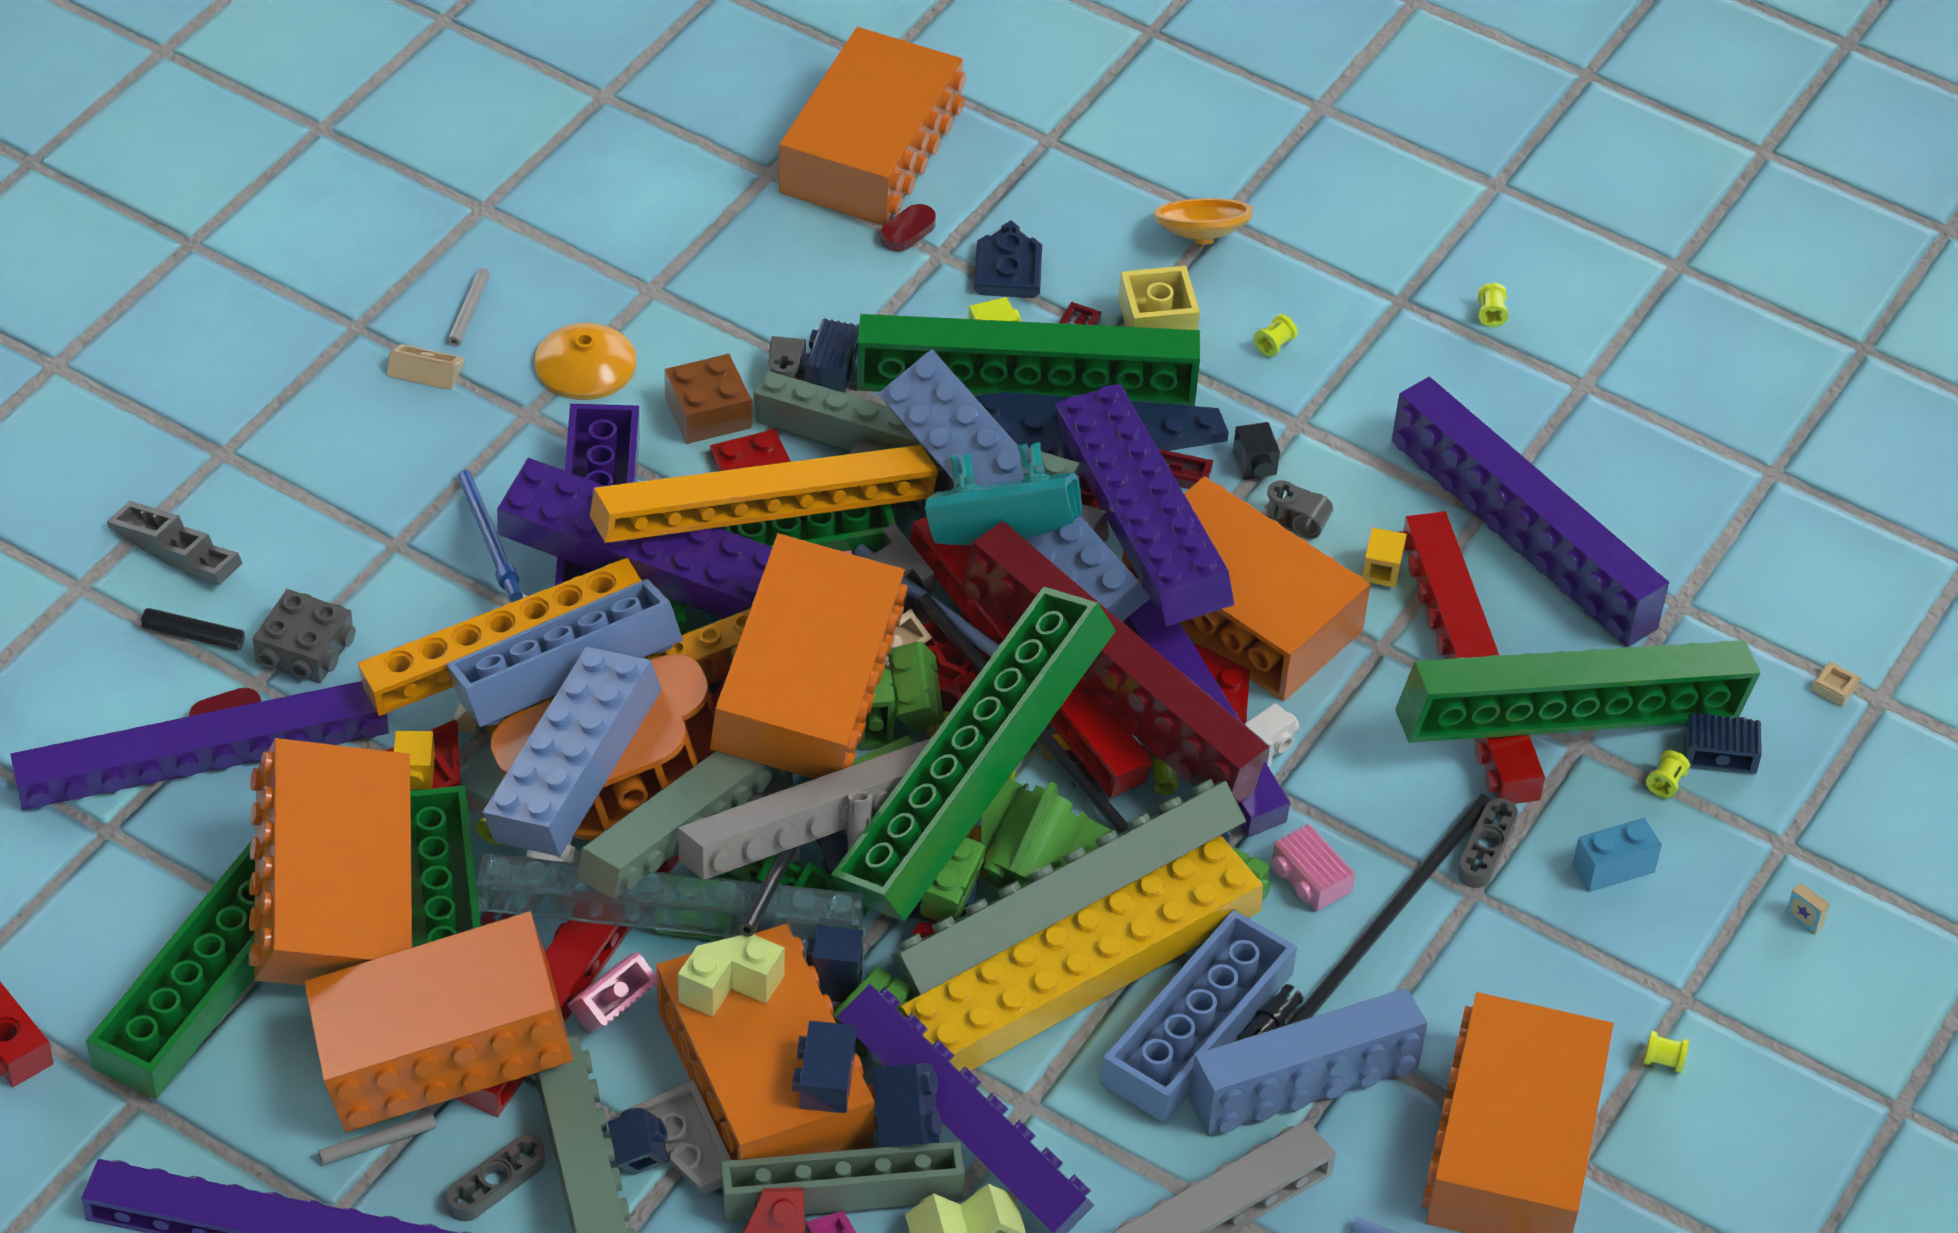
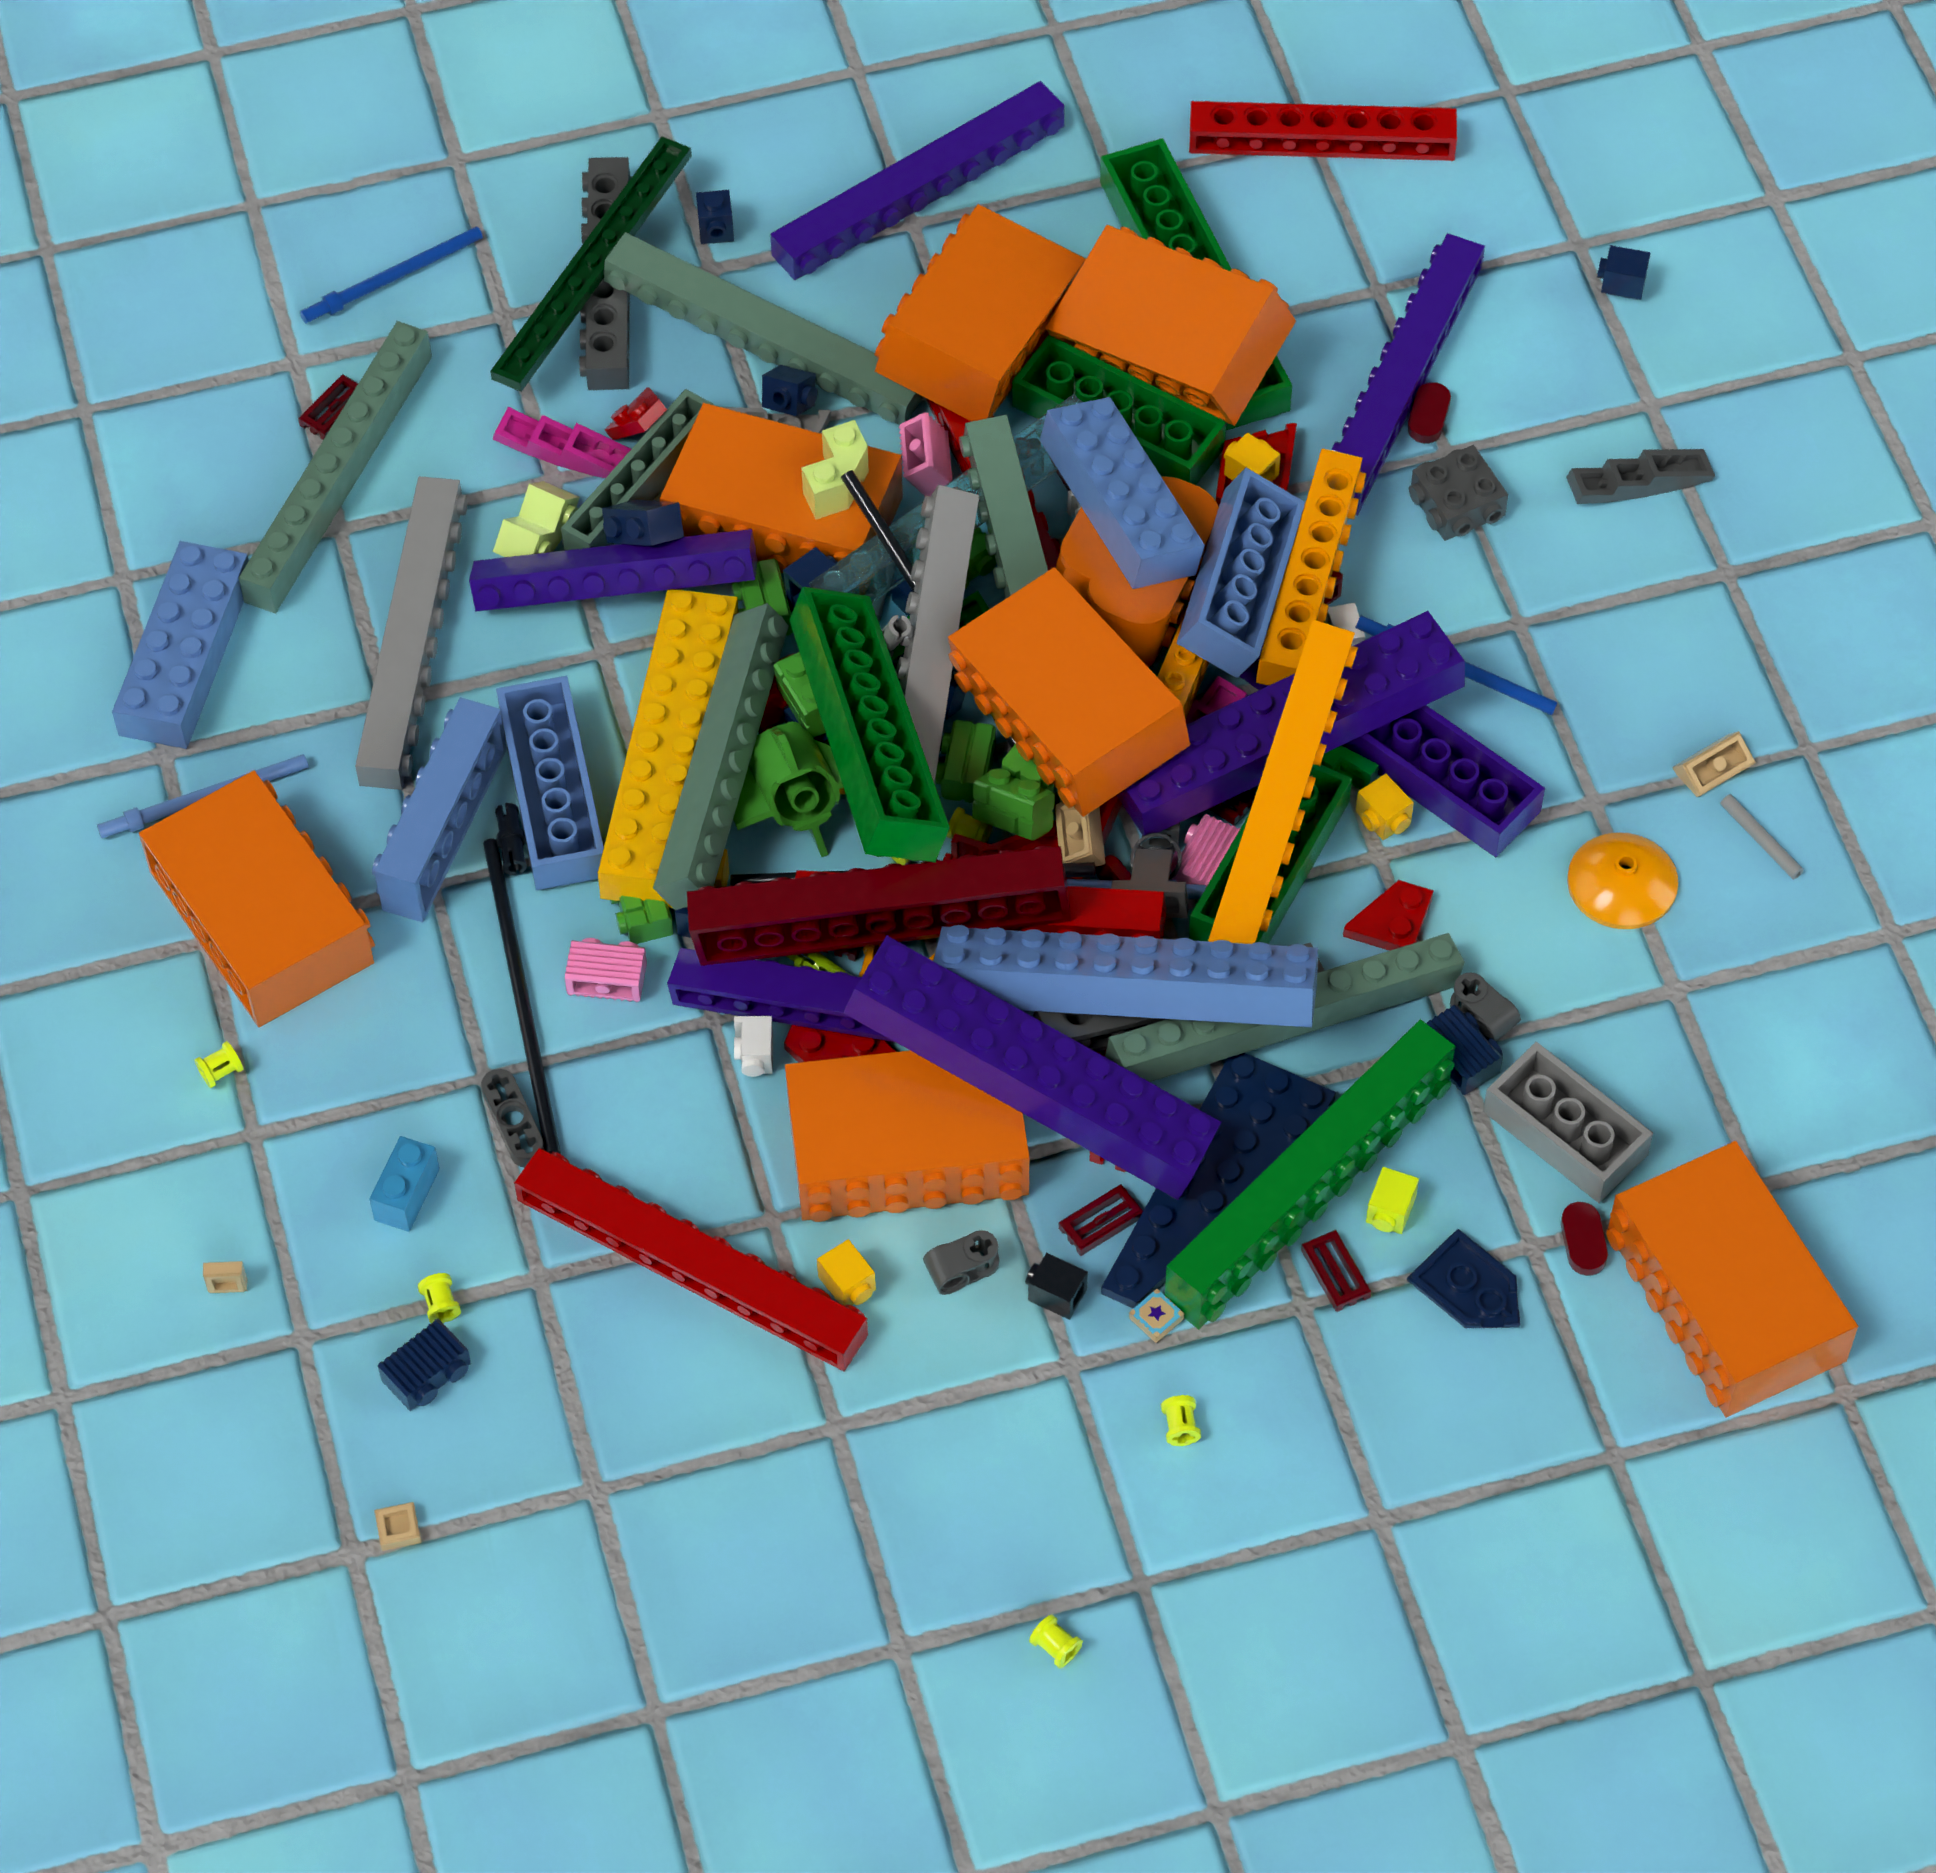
camera: 135 degrees right, 10 degrees up
black axle [140,608,245,651] -> none
dark grey beam [447,1135,545,1221] -> none
dark orange brick [664,354,752,444] -> none
dark blue brick [792,1021,857,1114] -> none
teal piece [925,442,1082,545] -> none
light yellow brick [1118,266,1200,330] -> none
light orange dish [1154,198,1253,244] -> none
dark purple brick [1391,376,1669,647] -> none
green brick [1395,640,1761,743] -> none
none -> tan tile [1129,1289,1184,1343]
none -> light grey brick [1483,1042,1653,1203]

